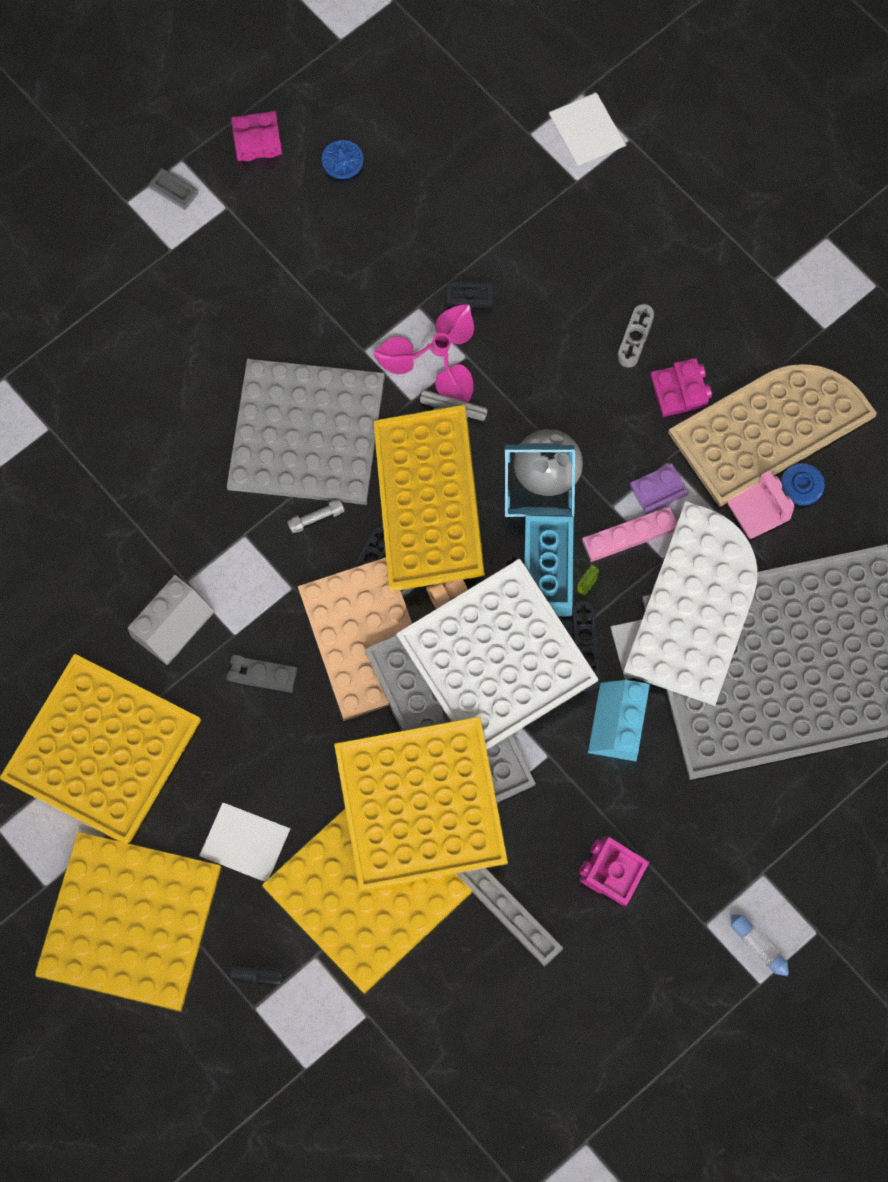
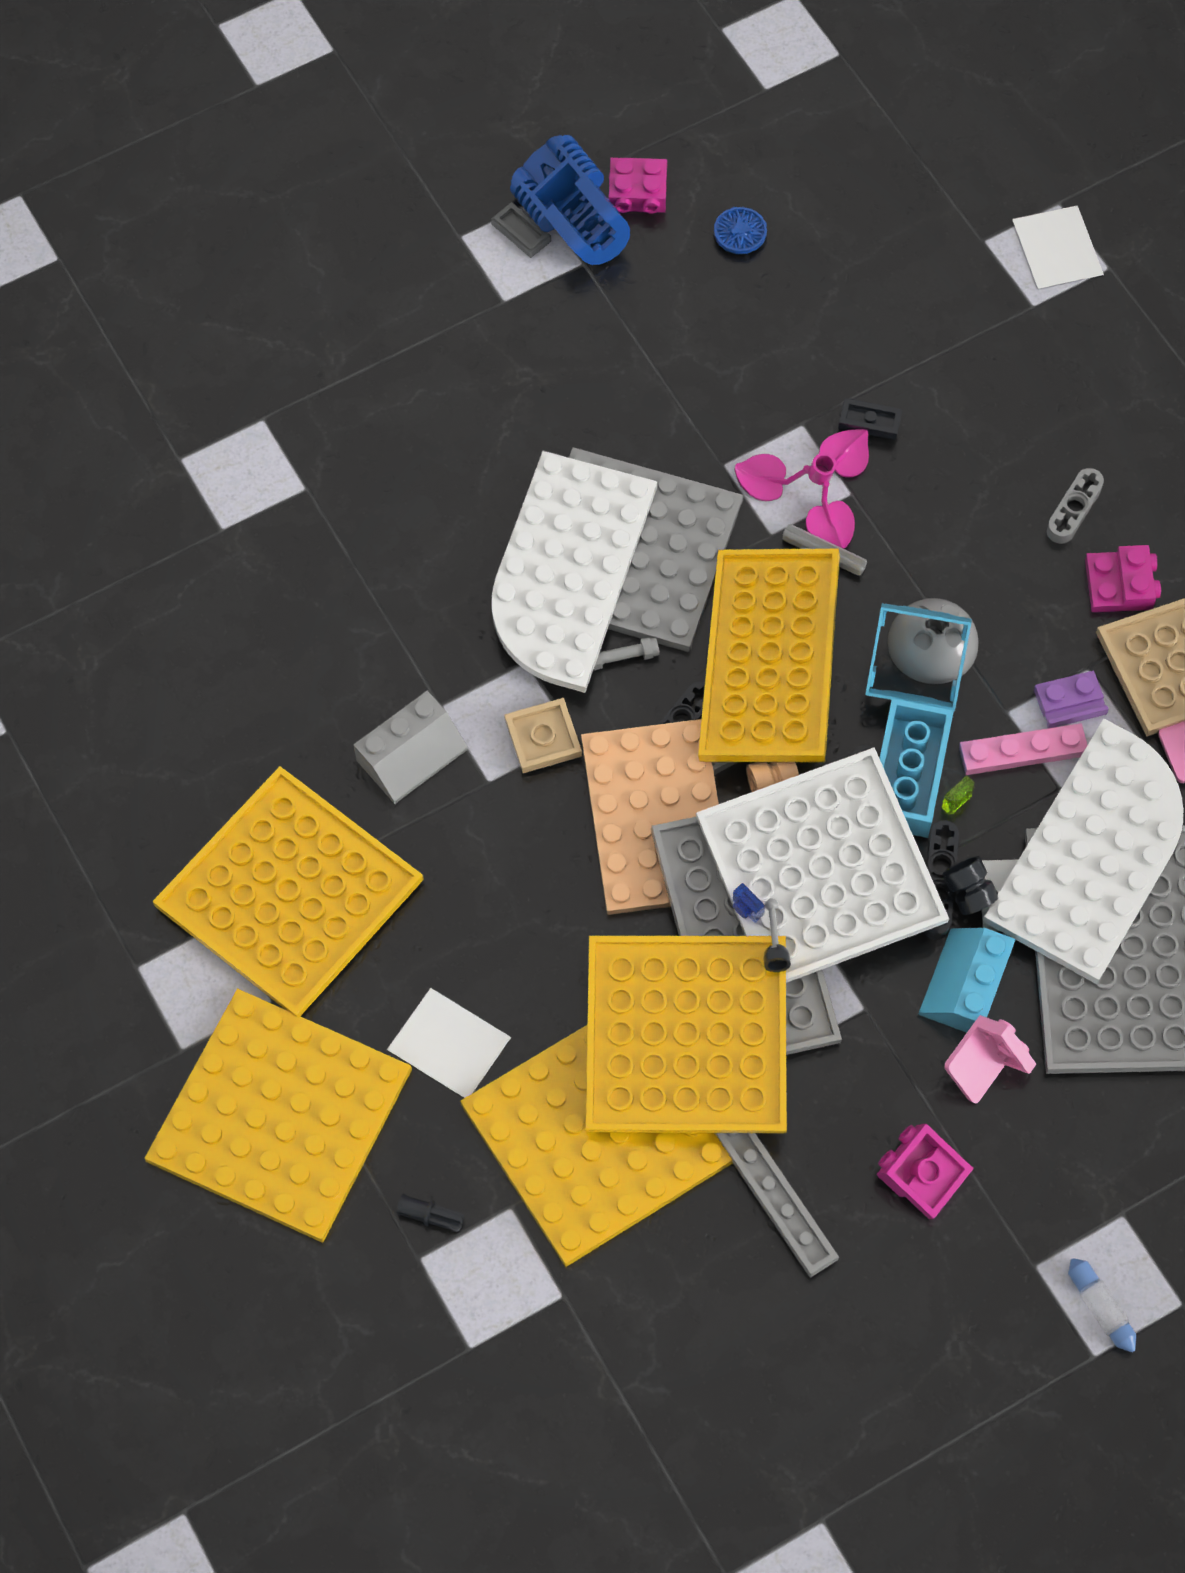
camera: 10 degrees right, 5 degrees down
dark grey plate [226,655,298,693] -> none
none -> white plate [492,451,657,693]
none -> tan plate [504,698,582,773]
none -> blue connector [510,135,630,265]
none -> clear blue plate [733,883,765,923]
none -> black hinge [764,898,791,972]
none -> black wheel [942,856,998,915]
none -> bright pink bracket [944,1015,1036,1103]

